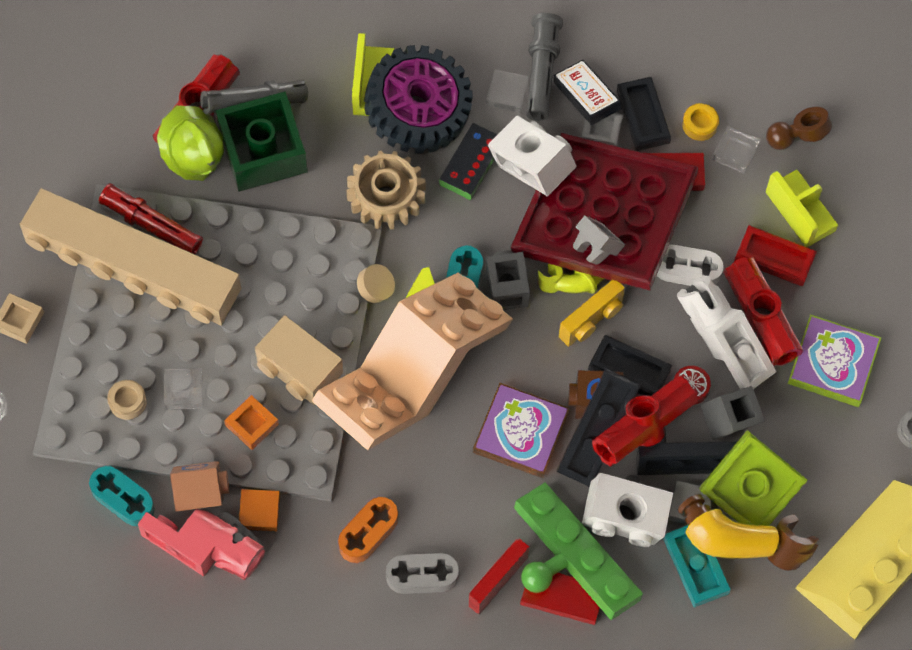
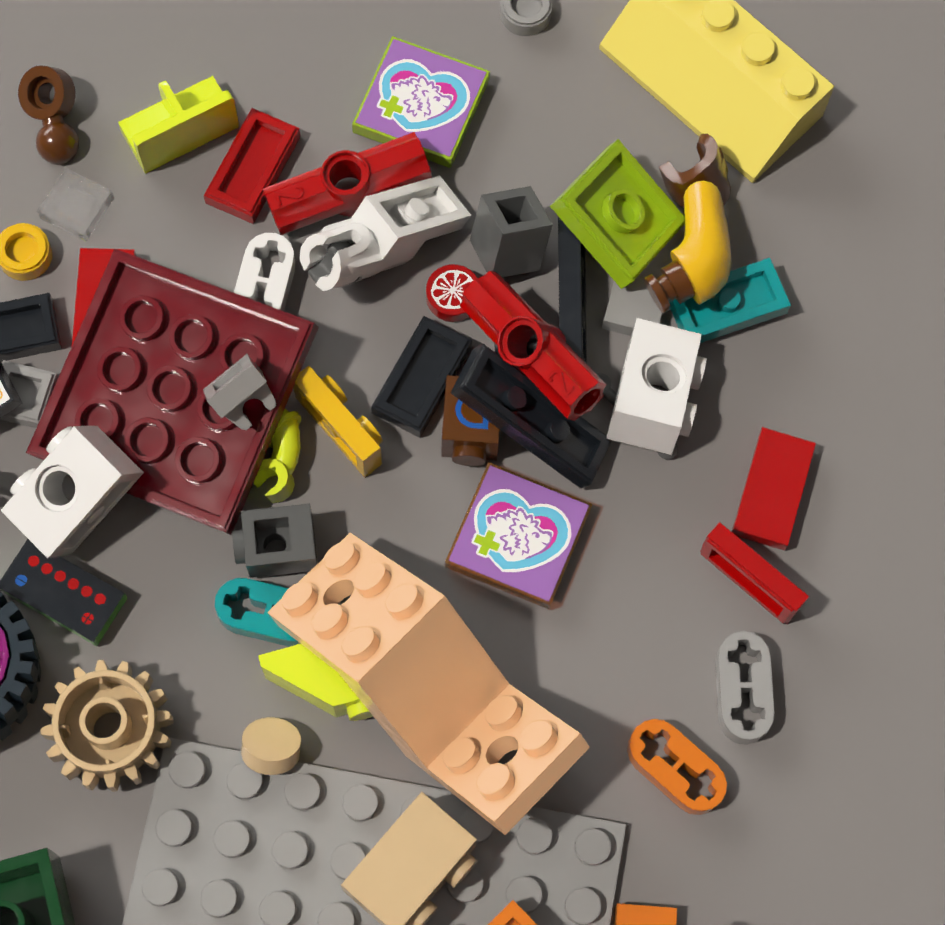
camera: 90 degrees left, 5 degrees up
bright green plate [514,482,643,620] -> none

